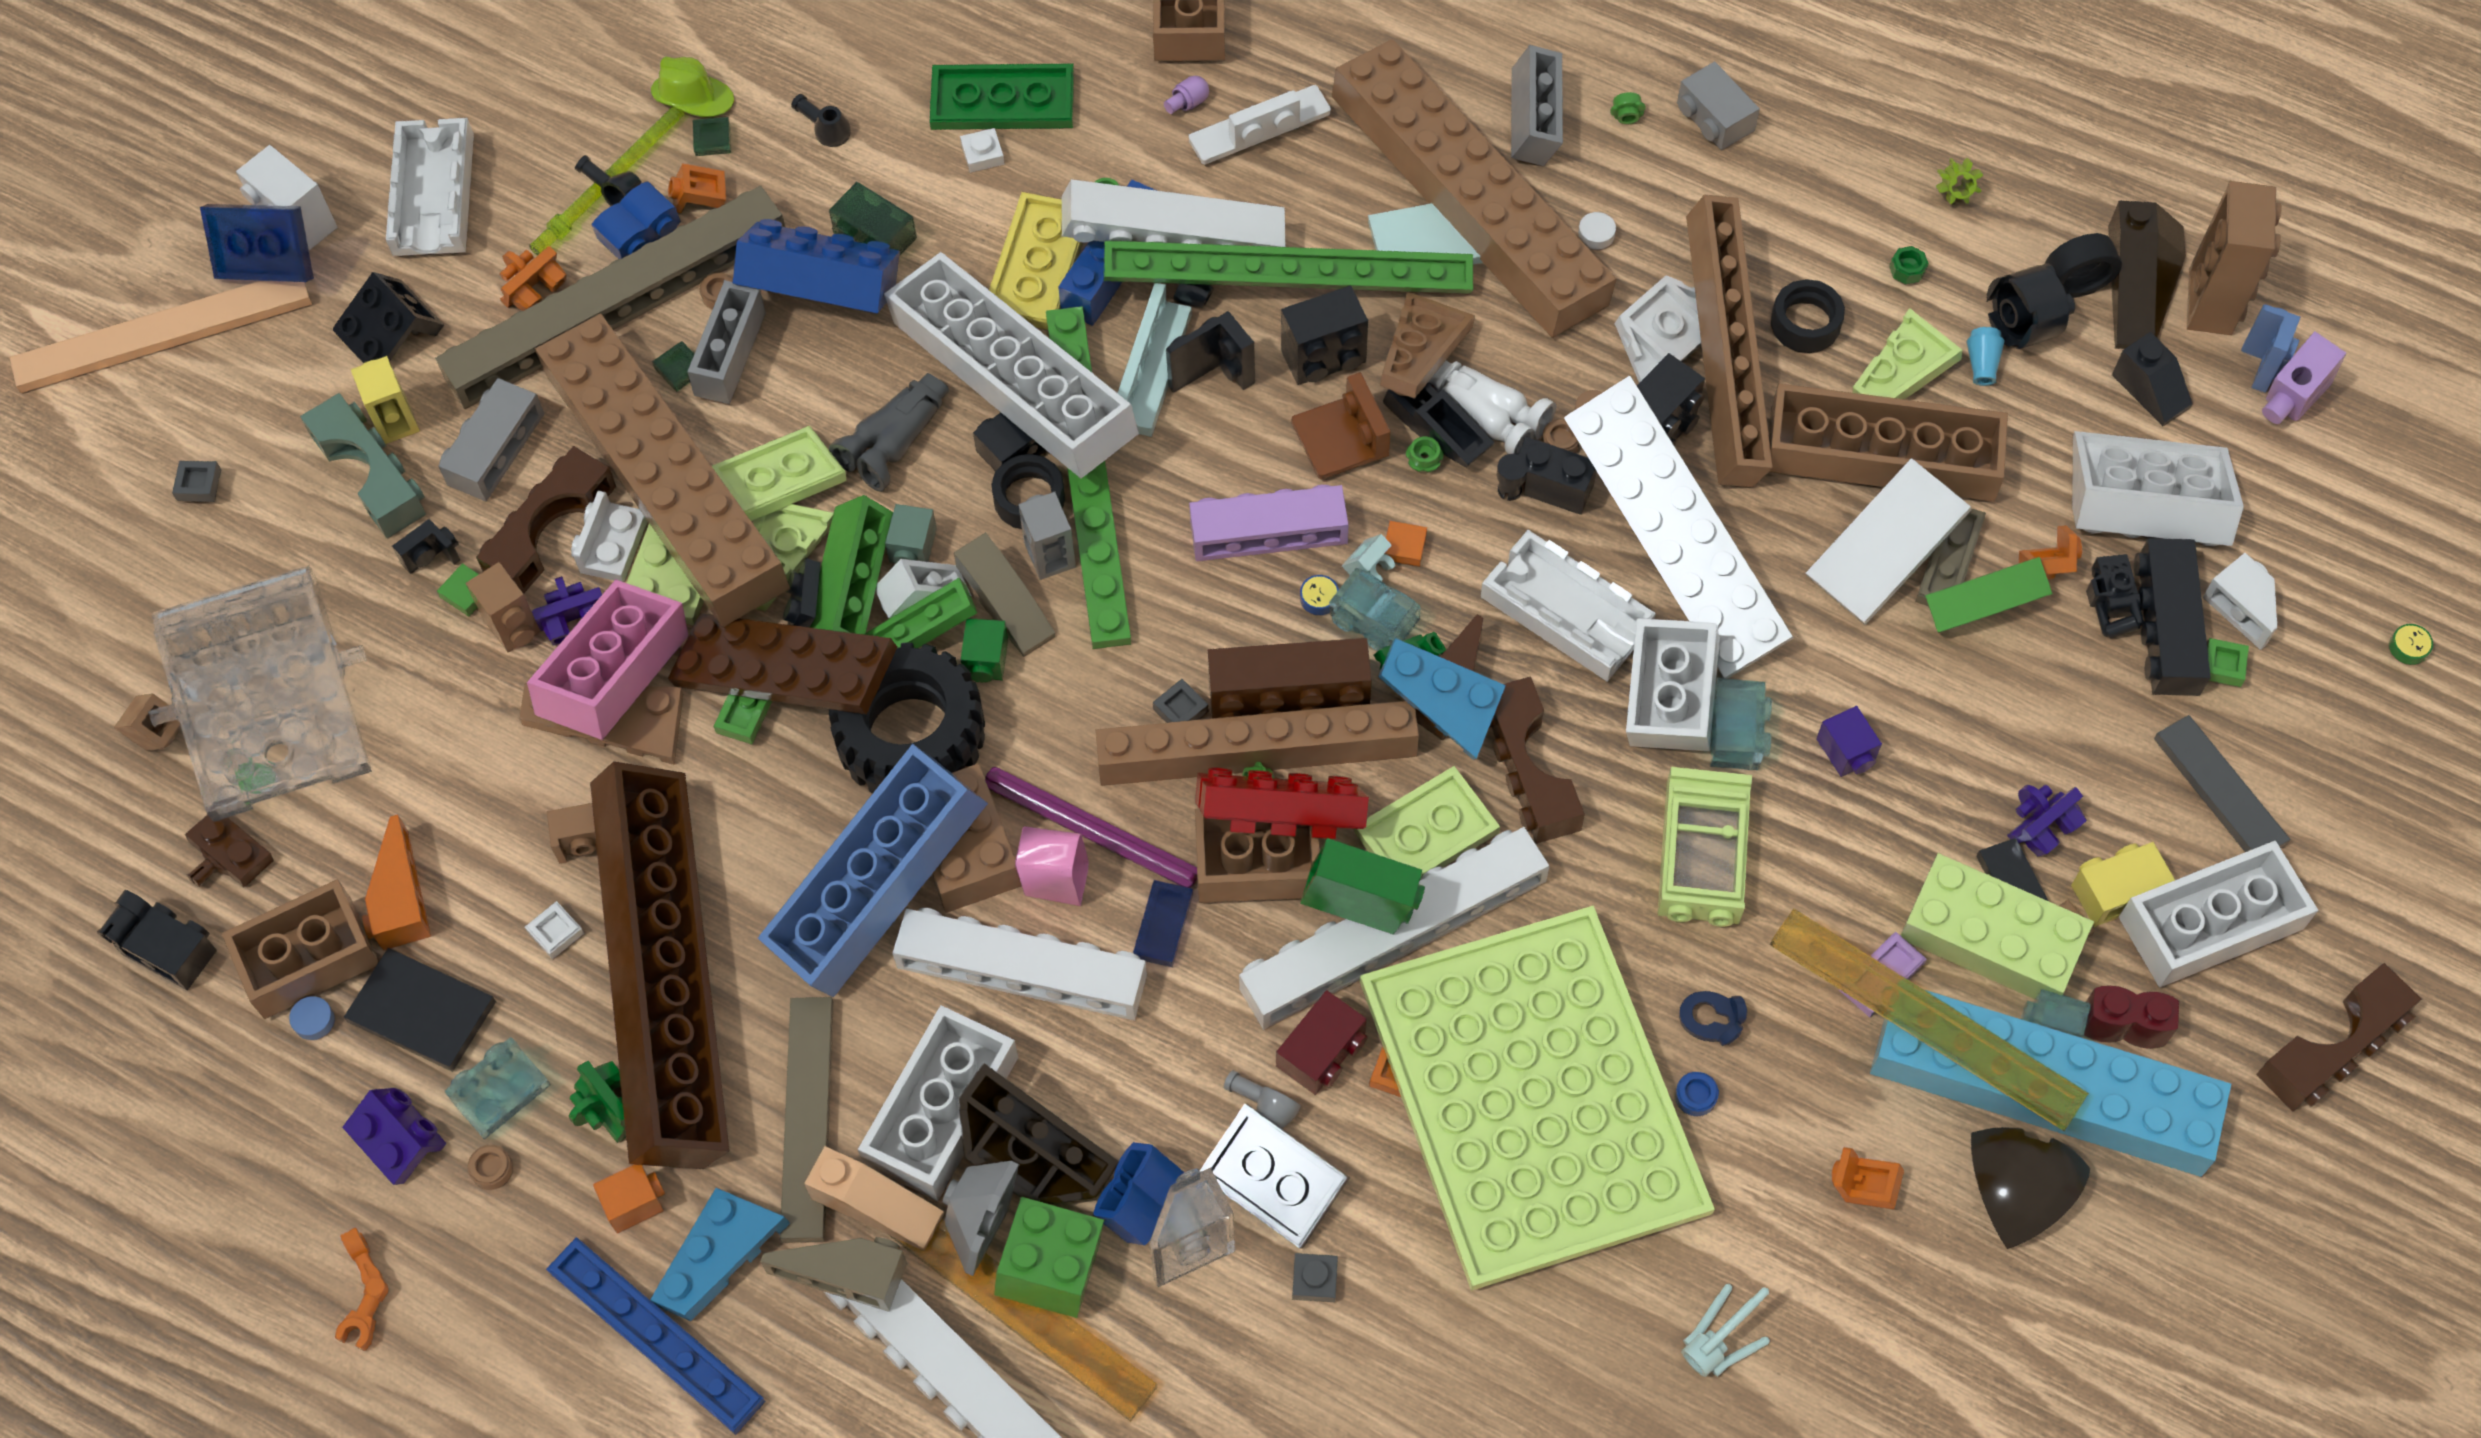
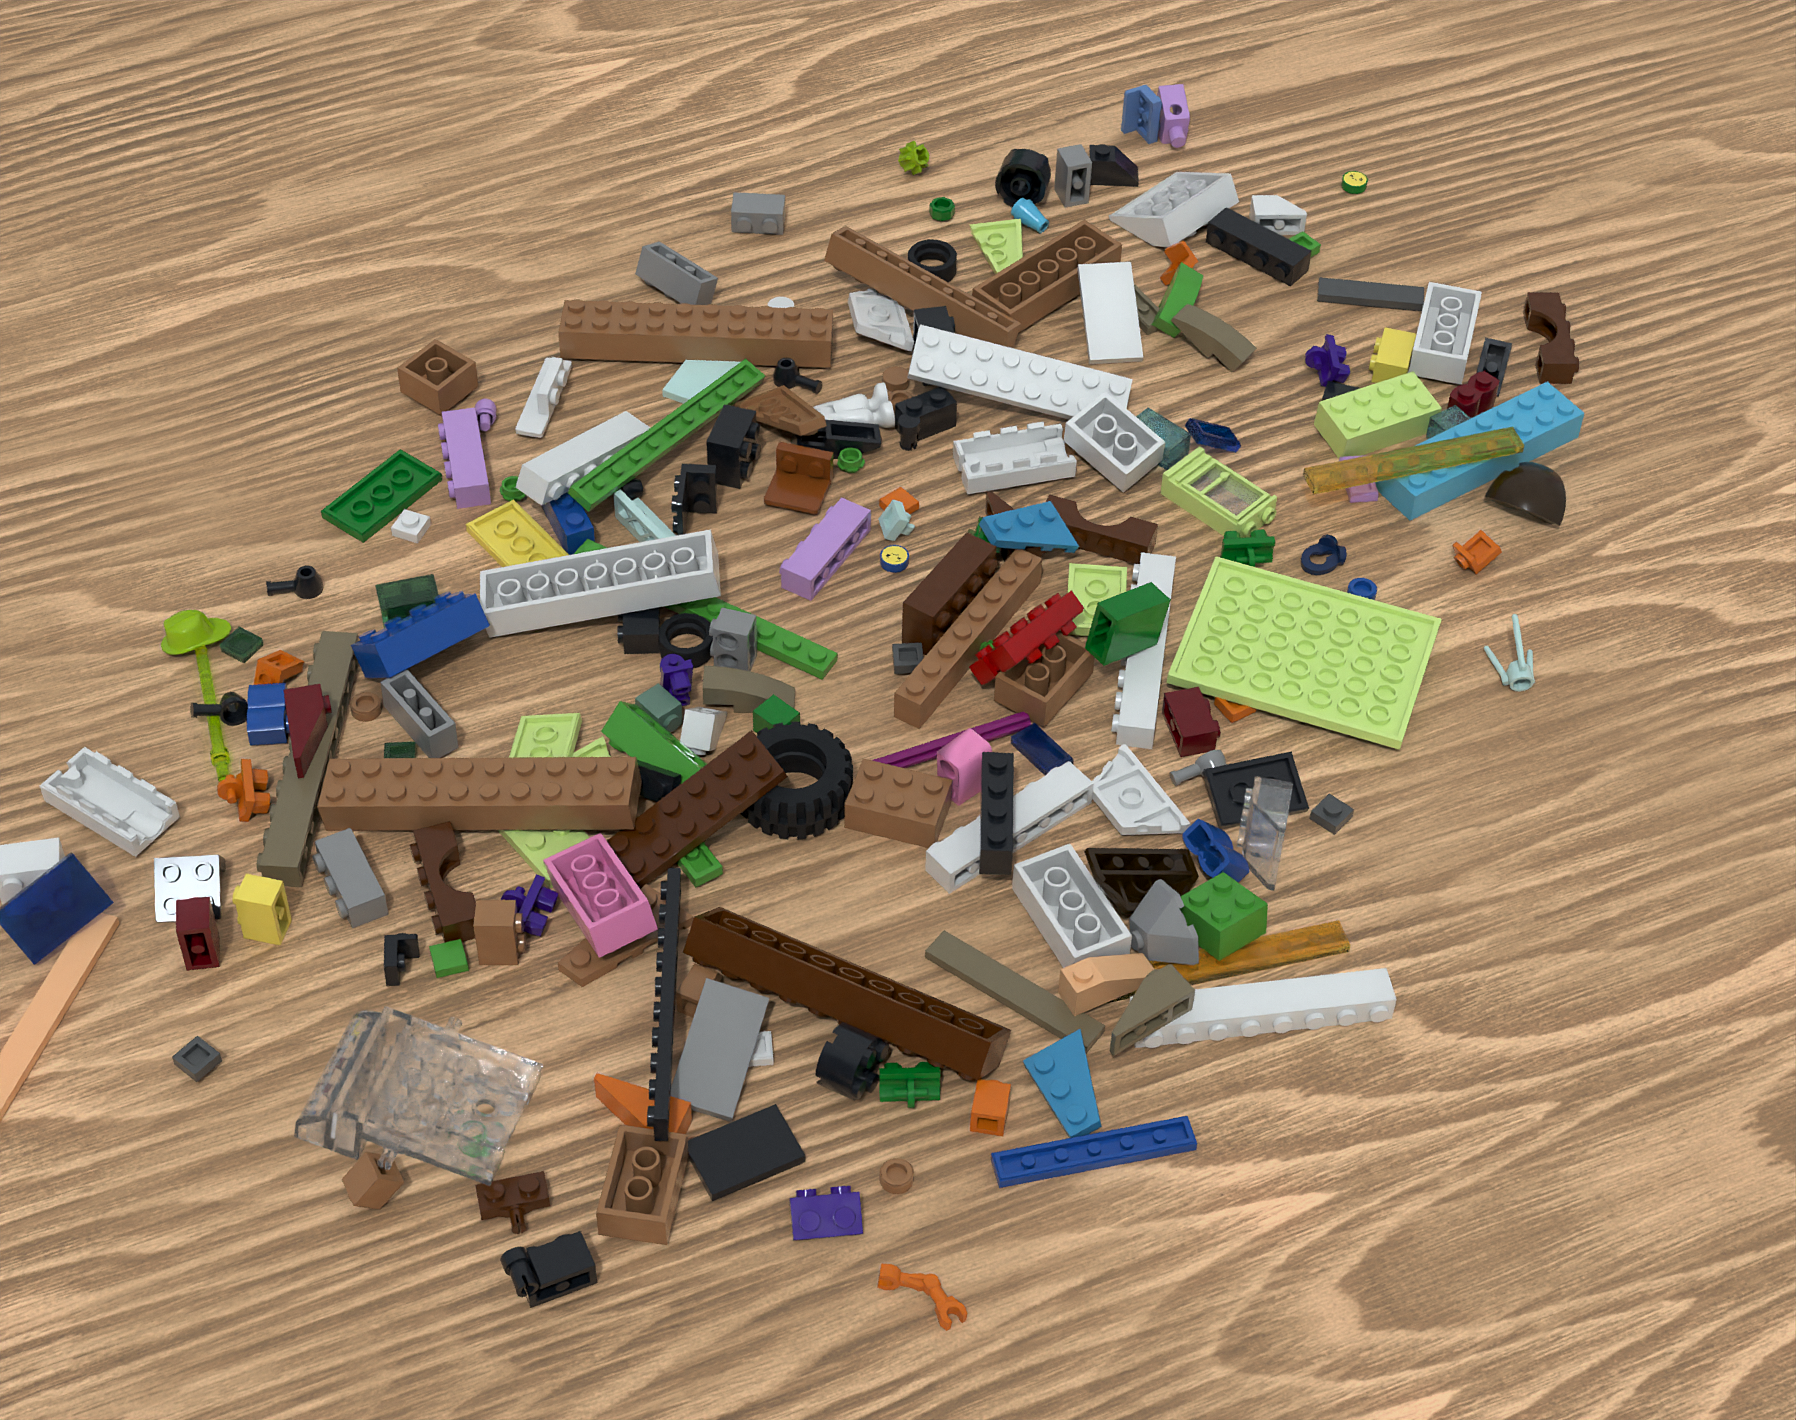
camera: 55 degrees left, 15 degrees down
medium blue tile [289,996,335,1040] -> none
sand green arch [300,393,426,539] -> none
clear light blue bracket [445,1037,551,1140] -> none
white bracket [571,491,648,582] -> none
medium blue brick [758,744,988,998] -> none
dark grey piece [829,373,949,492] -> none
bright green plate [865,578,977,648] -> none
clear light blue brick [1329,568,1420,651] -> none
bright green plate [1610,92,1646,124] -> none
dark purple brick [1816,706,1882,777] -> none
black tyre [2045,233,2122,298] -> none
black piece [2086,554,2144,639] -> none
dark brown wedge [2108,200,2186,349] -> none
medium nougat brick [2187,181,2282,336] -> none
none -> dark red brick [176,897,220,971]
none -> dark red slope [283,684,332,779]
none -> lavender brick [438,408,491,509]
none -> black plate [647,868,681,1141]
none -> dark purple hips [660,654,693,706]
none -> light grey tile [671,978,769,1122]
none -> black bar [773,358,822,394]
none -> black brick [816,1022,889,1100]
none -> black brick [979,752,1014,875]
none -> light grey brick [1054,144,1092,208]
none -> white wing [1092,744,1191,835]
none -> dark tan slope [1171,304,1257,372]
none -> clear blue tile [1184,418,1241,453]
none -> green hips [1220,529,1276,567]
none -> black slope [1477,337,1512,397]

